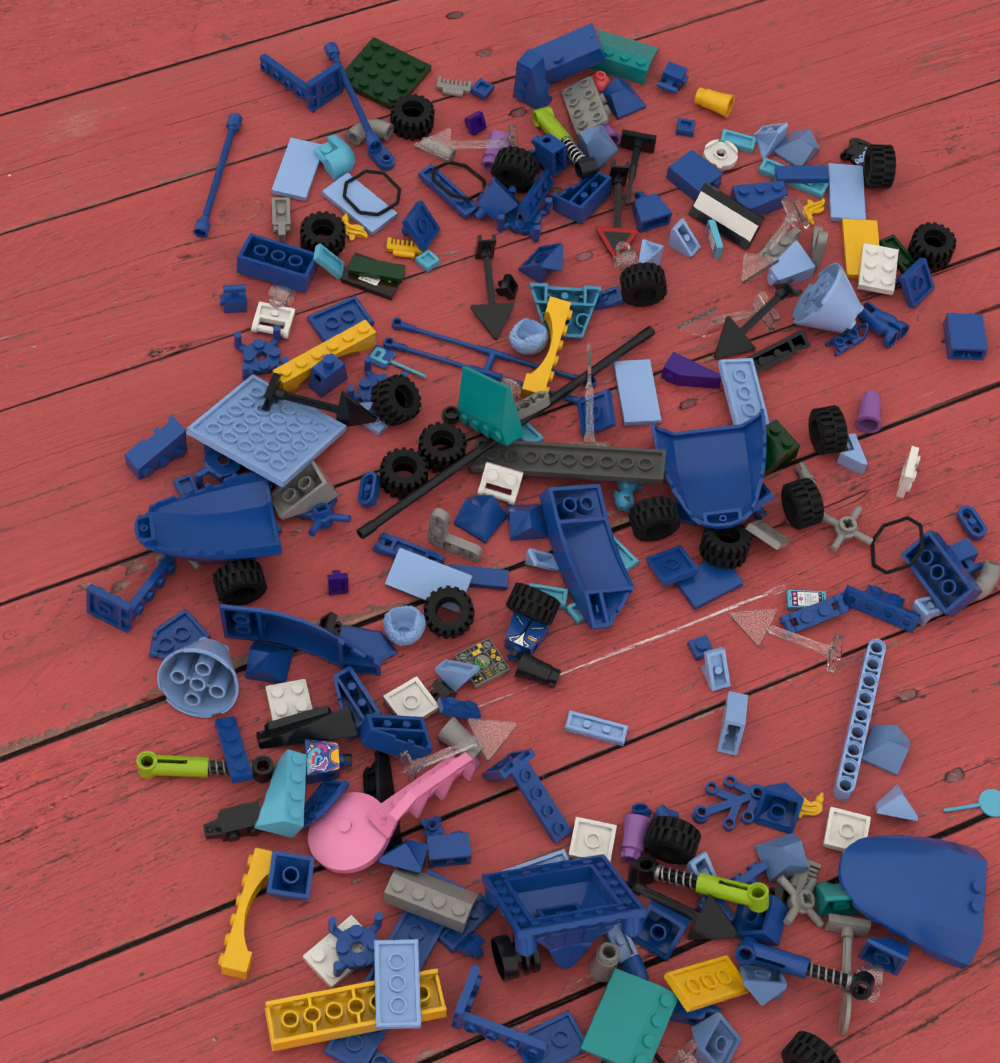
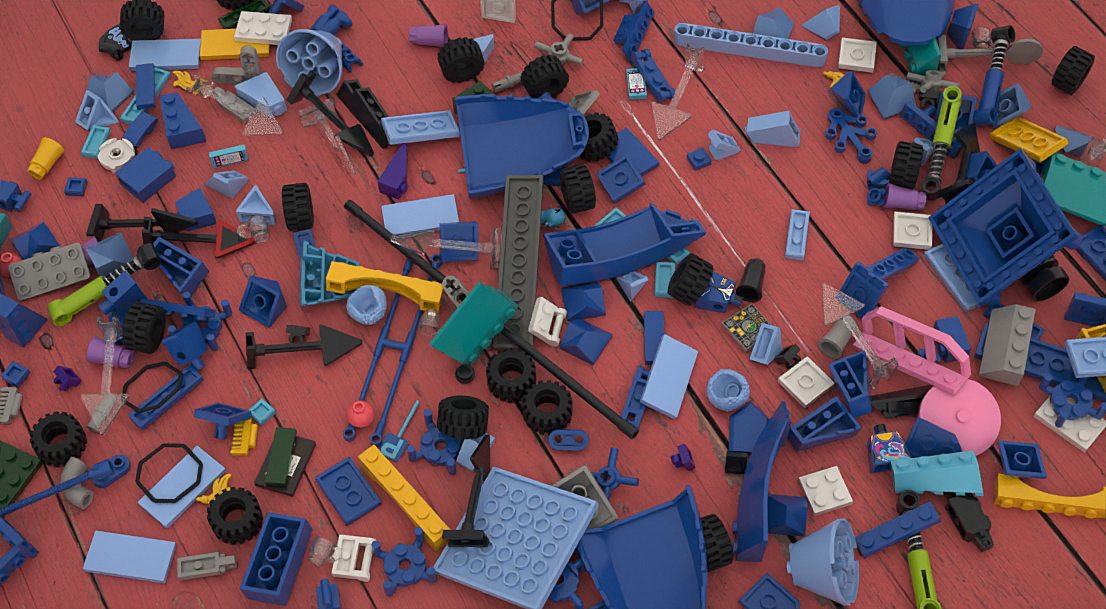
camera: 85 degrees left, 0 degrees up
black wedge [256,705,358,749] -> none
blue torso [309,353,348,398] -> none
medium azure tile [313,244,345,279] -> none
medium azure brick [314,135,356,181] -> none
blue slope [379,840,429,873] -> none
black tyre [423,585,474,639] -> none
light grey beam [428,508,483,562] -> none
blue plate [437,696,481,722] -> none
blue tile [455,933,485,960] -> none
tile [688,182,765,249] -> none
none -> blue slope [121,112,158,148]
none -> coral brick [347,401,375,428]

